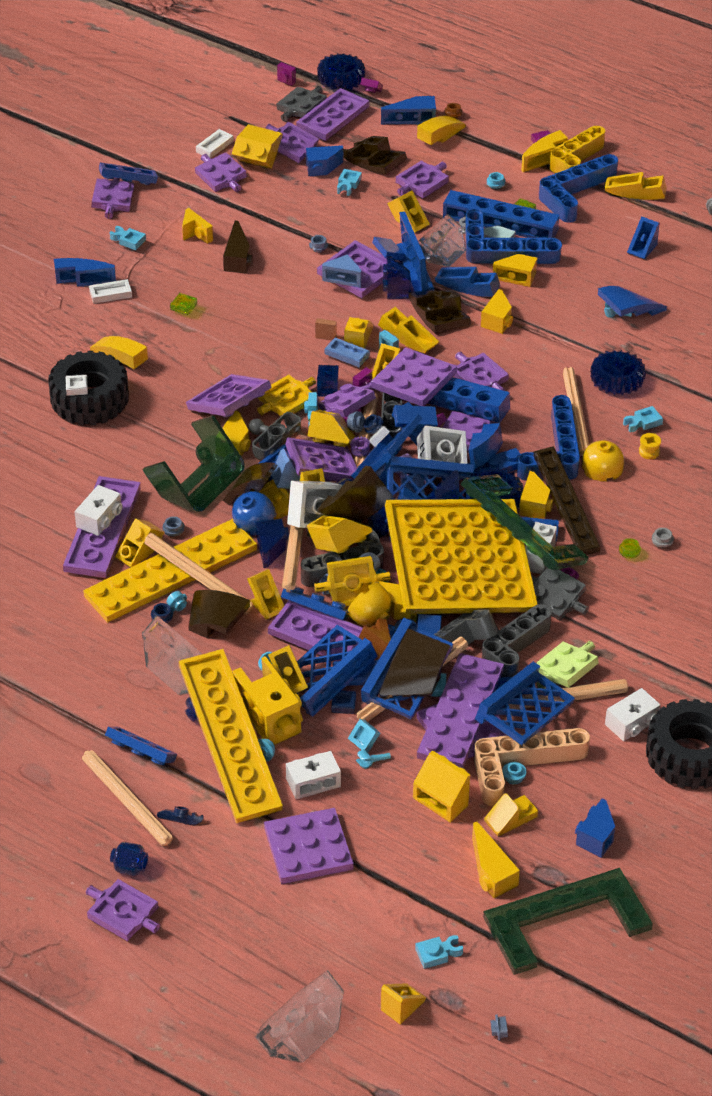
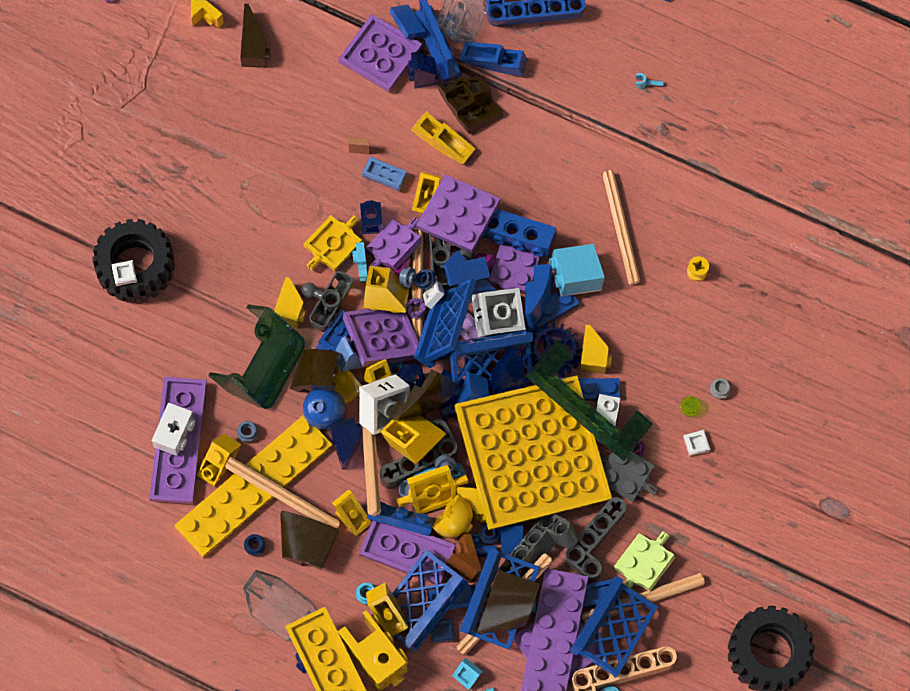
camera: 10 degrees left, 25 degrees up
blue slope [54,258,116,287] -> none
white tile [89,279,132,304] -> none
yellow slope [90,336,148,369] -> none
medium azure plate [110,226,146,250] -> none
medium azure plate [166,591,187,611] -> none
clear neon green plate [170,293,197,316] -> none
medium lavender plate [186,374,272,417] -> none
sand blue plate [309,235,328,252] -> none
medium blue slope [322,255,362,288] -> none
yellow slope [344,317,374,349] -> none
magenta plate [353,367,372,387] -> none
medium azure plate [379,330,399,349] -> none
medium lavender plate [454,351,509,391] -> none
yellow slope [481,289,513,334] -> none
yellow slope [493,254,537,287] -> none
blue beam [517,395,580,481] -> none
dark brown tile [533,446,600,557] -> none
yellow cylinder [581,440,624,482] -> none
clear blue gear [590,349,646,396] -> none
blue slope [598,286,667,317] -> none
white brick [605,688,661,741] -> none
medium azure plate [623,406,663,432] -> none
none -> medium azure piece [549,244,605,297]
none -> white tile [683,430,710,457]

